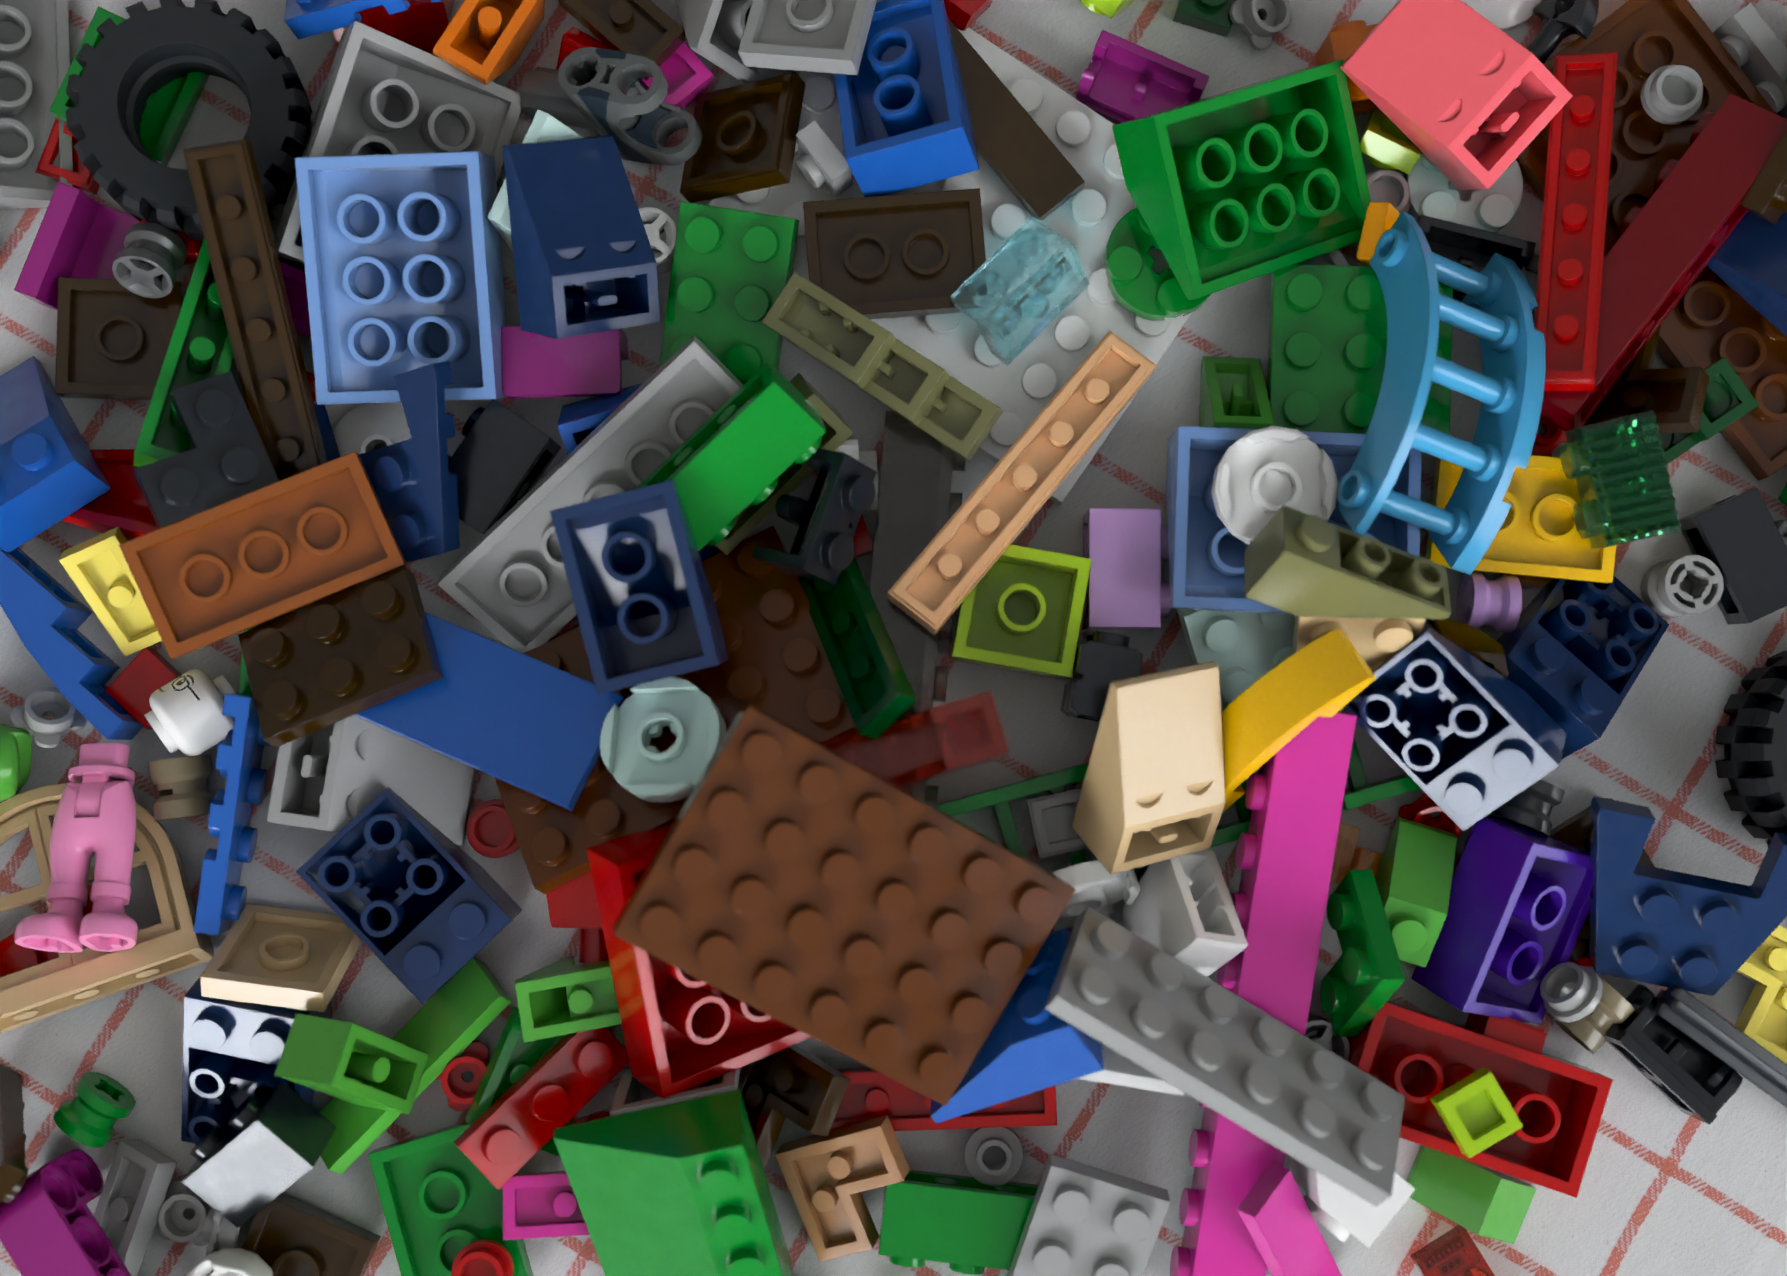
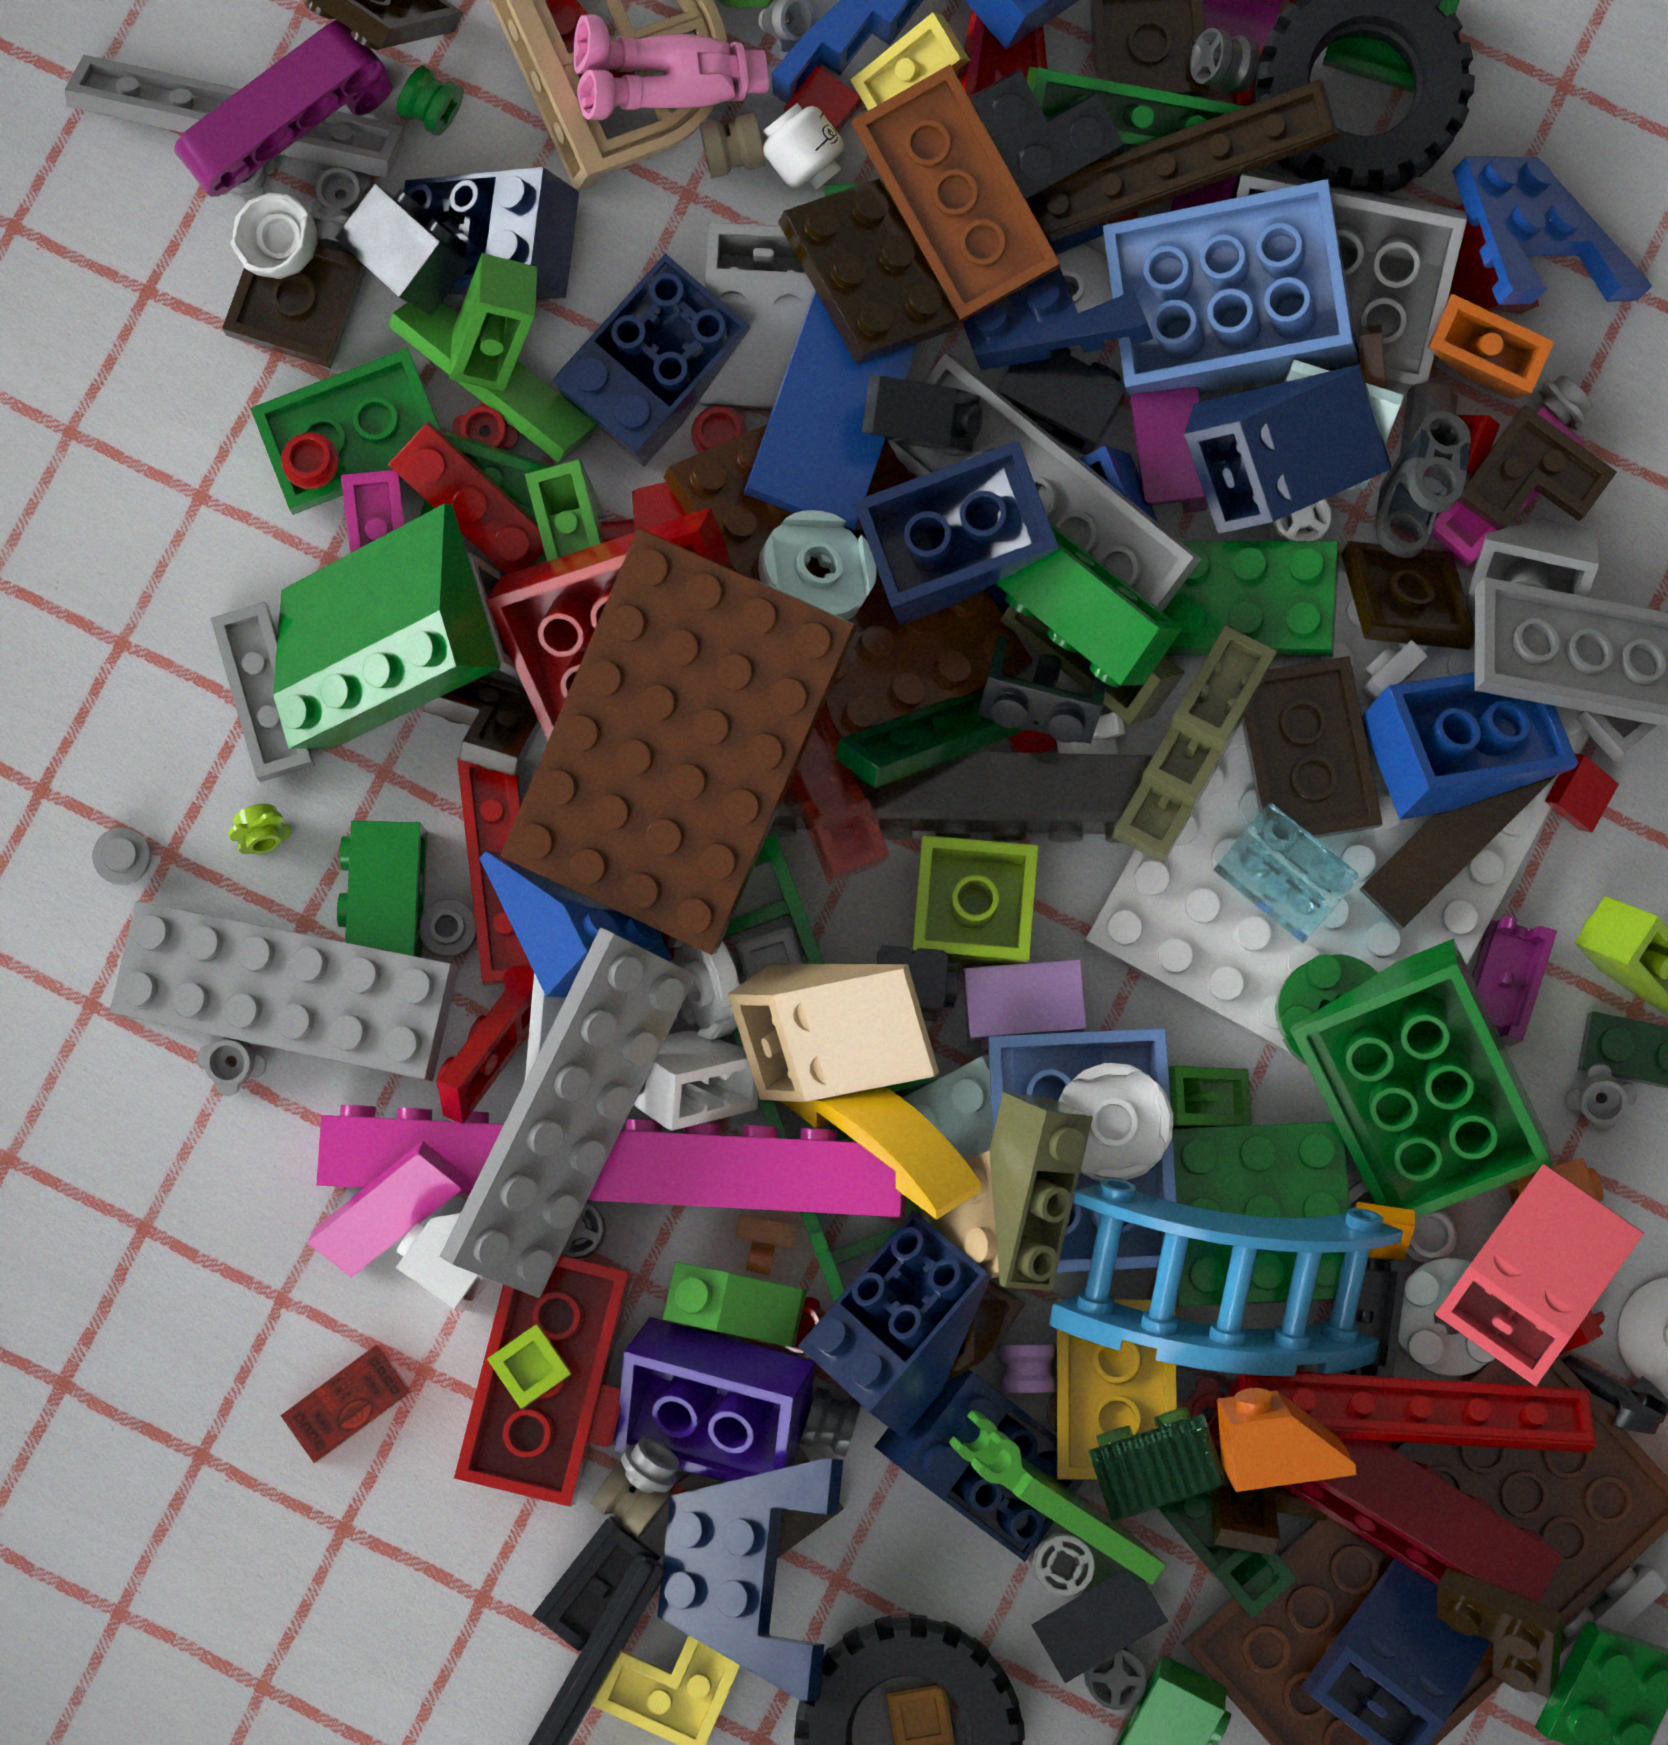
camera: 85 degrees right, 5 degrees down
blue wing [194,694,272,936] -> none
tan plate [200,904,362,1012] -> none
medium nougat plate [774,1115,910,1262] -> none
light nougat tile [887,330,1157,636] -> none
green plate [1320,870,1405,1037] -> none
lime plate [1359,108,1421,175] -> none
bright green slope [1406,1145,1536,1244] -> none
light grey plate [1641,65,1703,125] -> none
none -> red plate [436,965,534,1124]
none -> black slope [862,374,982,453]
none -> bright green tile [949,1410,1166,1585]
none -> orange slope [1217,1388,1356,1492]
none -> reddish brown tile [1358,324,1387,389]

